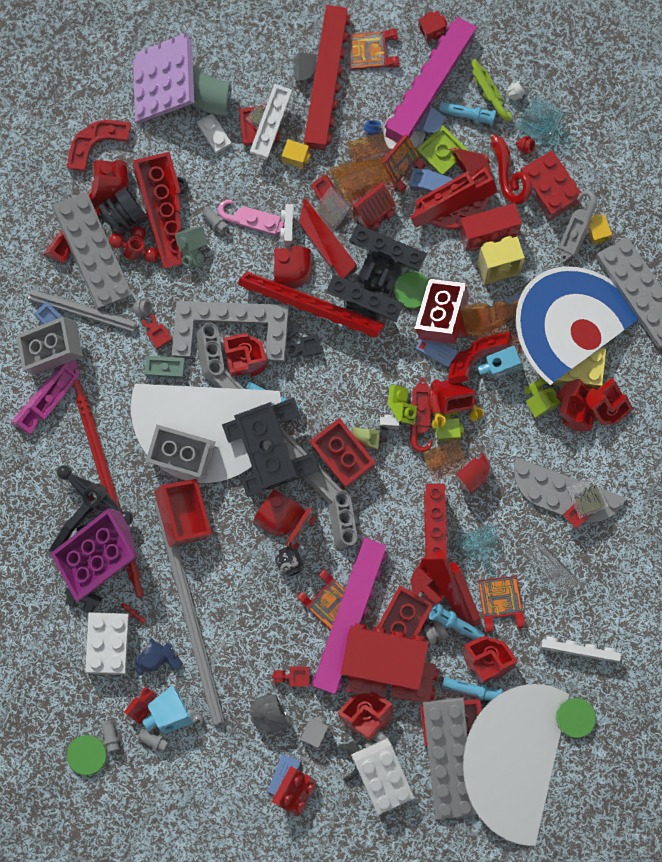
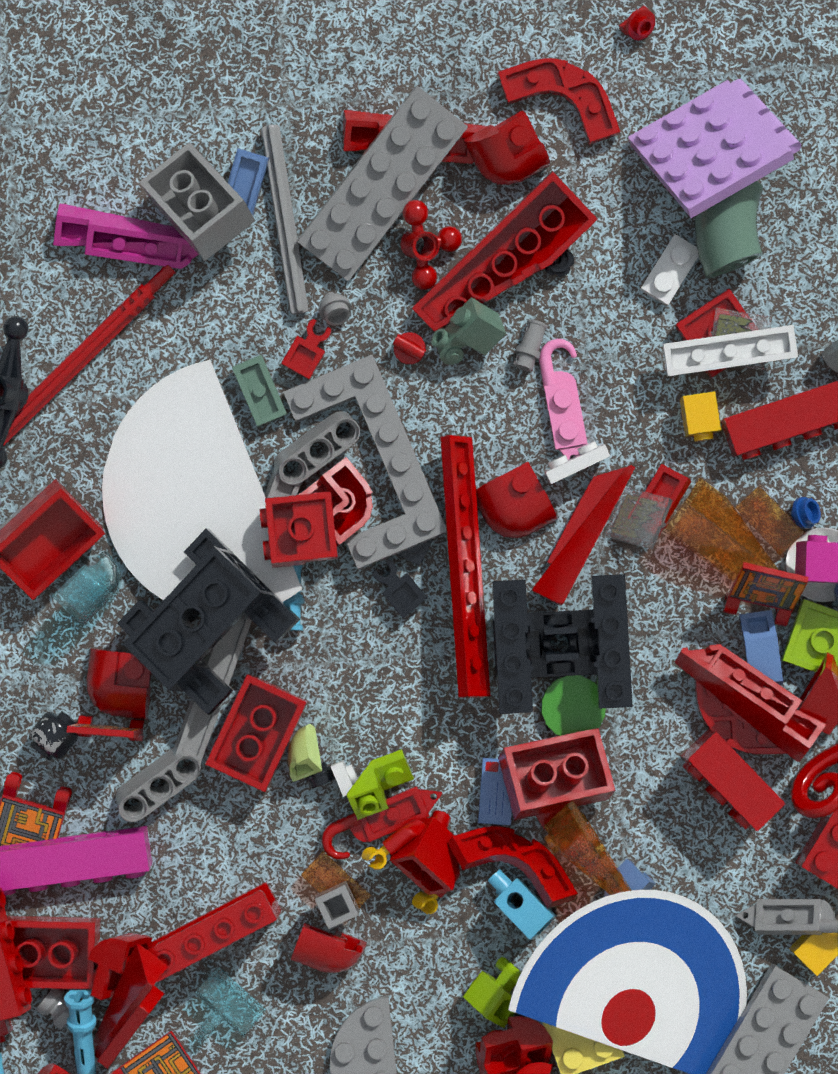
camera: 60 degrees right, 10 degrees up
black wheel [99,186,148,237] -> none
light grey brick [146,424,216,479] -> none
red slope [353,182,396,231] -> none
lime brick [436,412,464,443] -> none
light yellow brick [477,236,525,285] -> none
none -> clear light blue brick [52,551,122,625]
none -> red plate [259,492,338,568]
none -> light grey brick [315,881,360,929]
none -> red plate [392,332,427,365]
none -> red plate [619,5,655,41]

